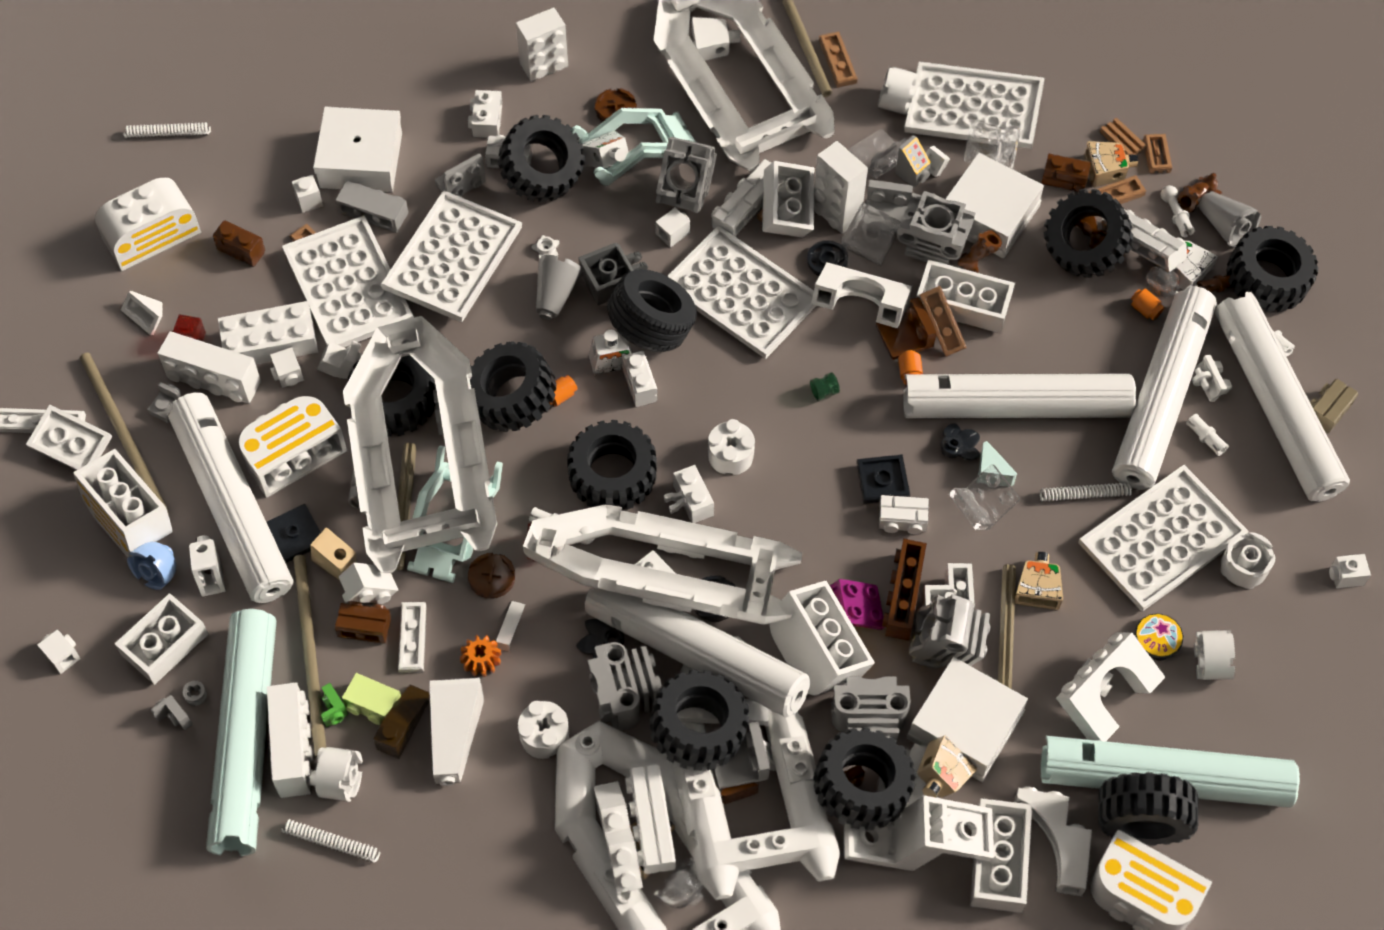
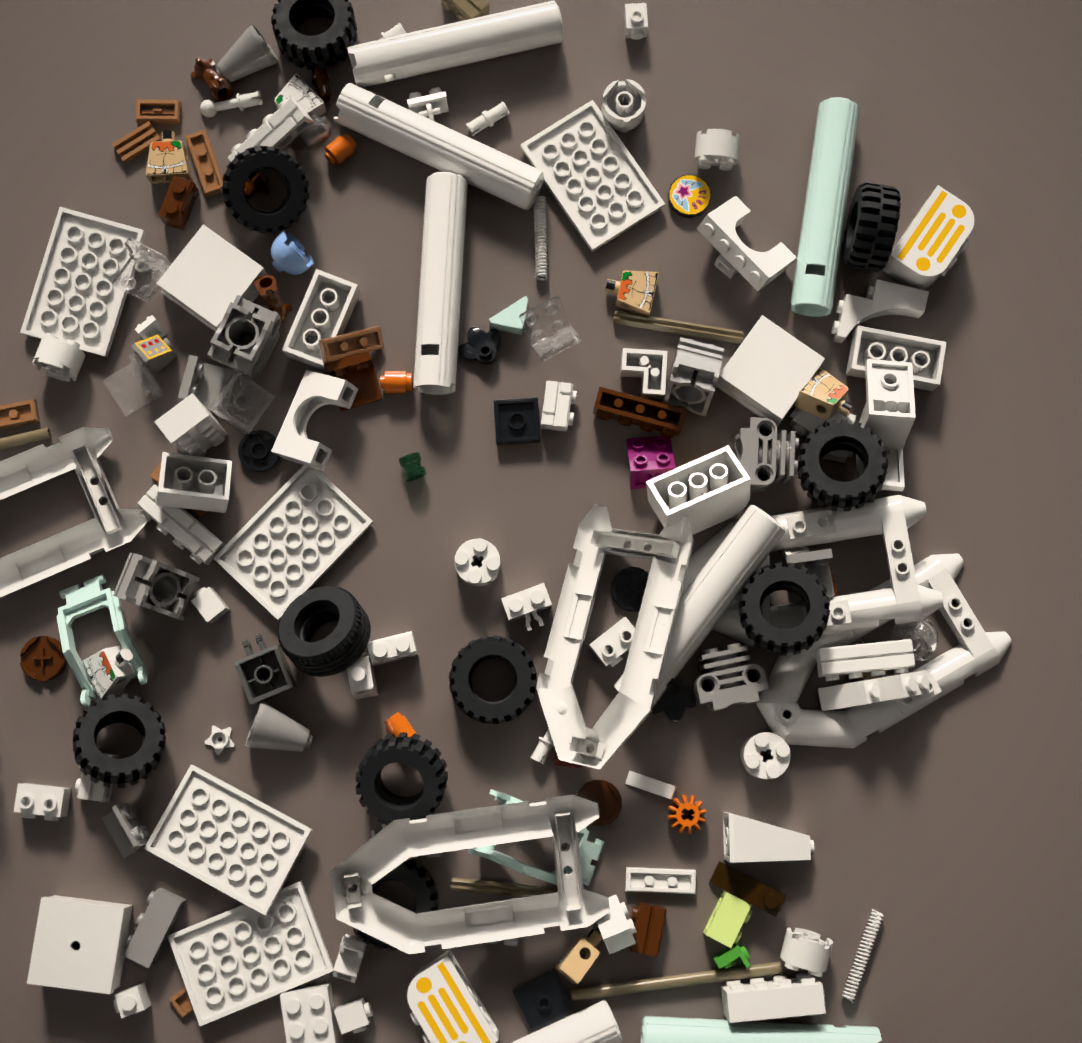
camera: 90 degrees left, 20 degrees up
none -> light blue cylinder [271,230,314,275]

